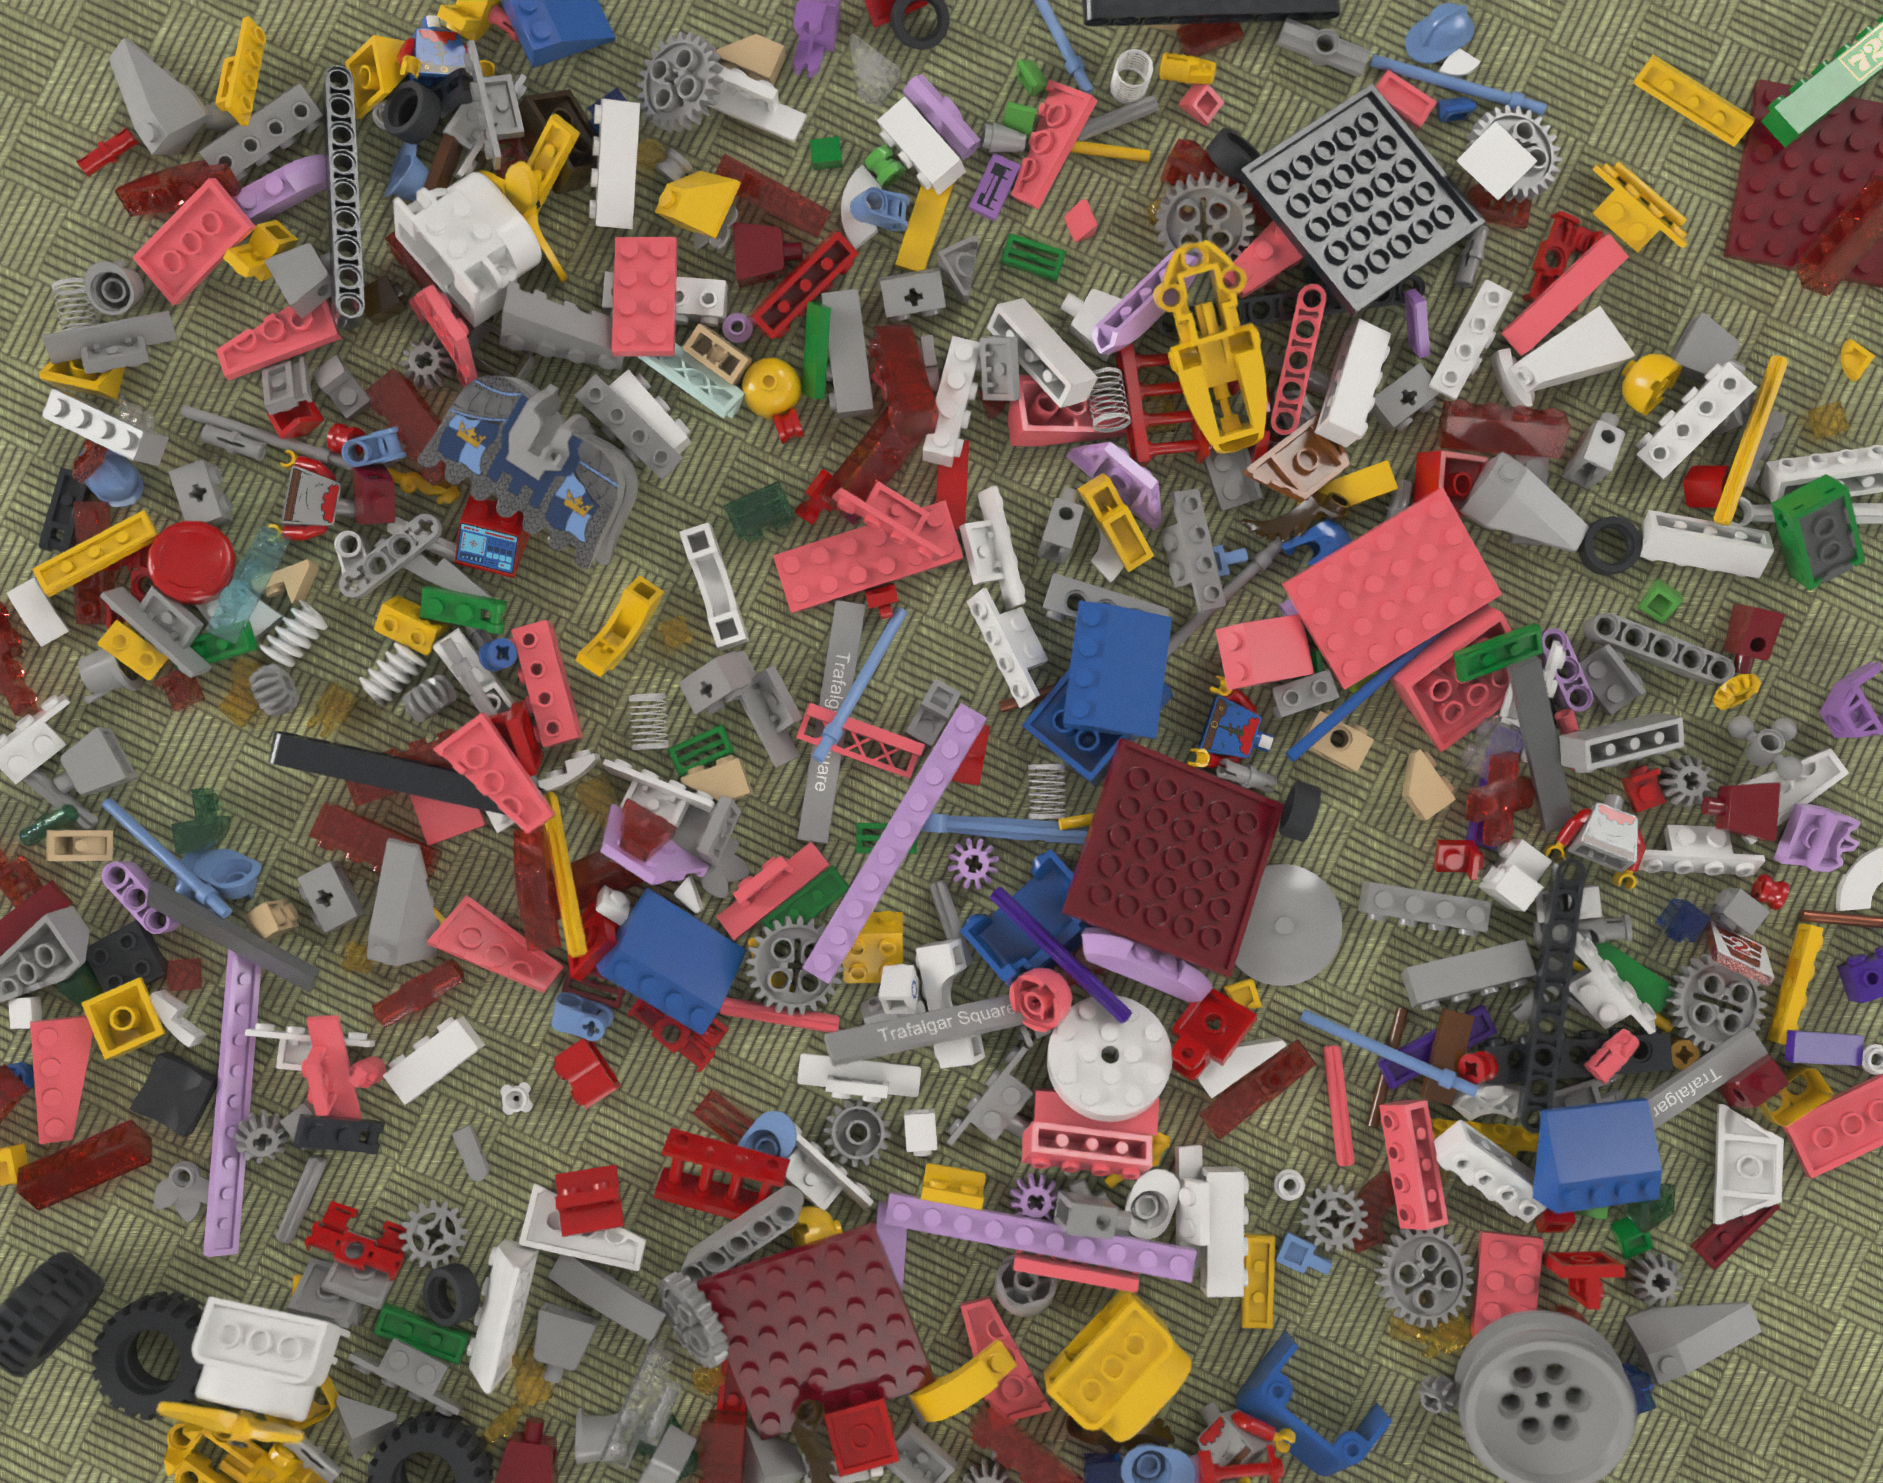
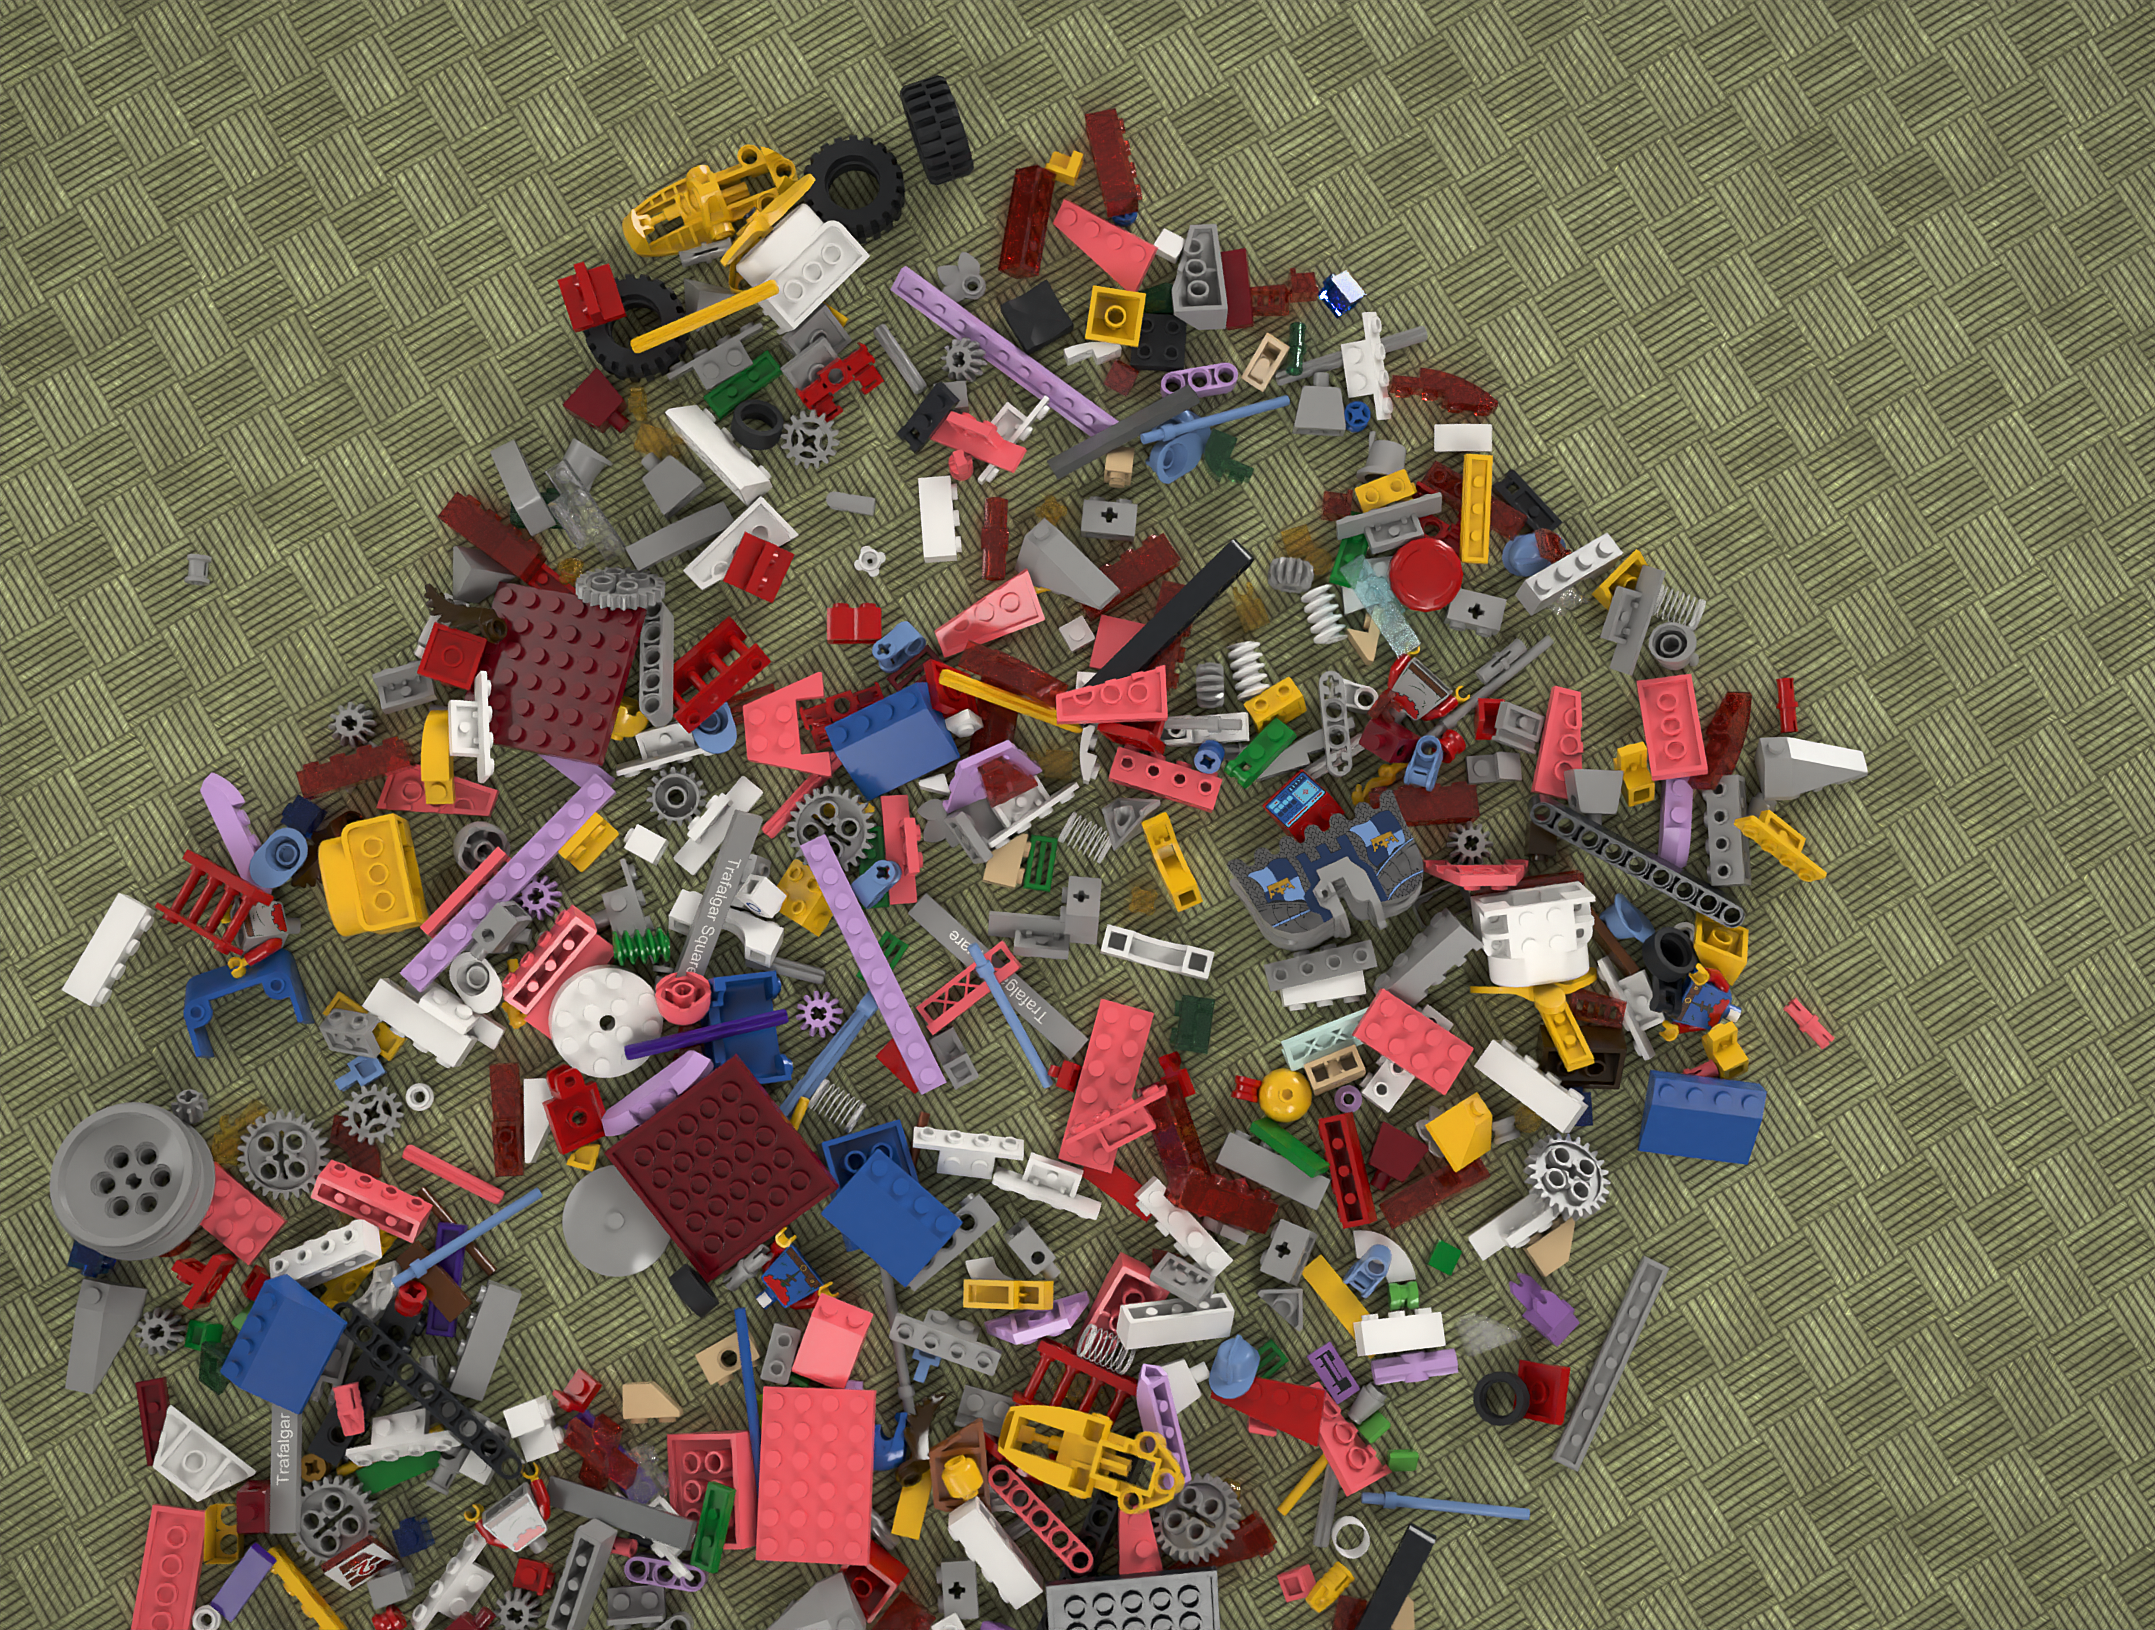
camera: 115 degrees right, 5 degrees down
light grey bracket [463,40,525,170] -> none
black tyre [1206,128,1261,184] -> none
light grey brick [1358,881,1492,937] -> none
none -> light grey bracket [319,1008,381,1059]
none -> white bracket [448,671,494,783]
none -> green piece [612,927,670,966]
none -> yellow axle [630,280,779,353]
none -> coral wing [743,672,833,778]
none -> medium blue piece [850,860,902,909]
none -> yellow head [942,1455,983,1500]
none -> white plate [1059,616,1095,653]
none -> light grey slope [1102,798,1161,851]
none -> medium blue piece [1209,1334,1260,1399]
none -> red wing [1211,1376,1326,1447]
none -> blue wheel [1344,401,1370,432]
none -> clear red tile [1367,688,1403,723]

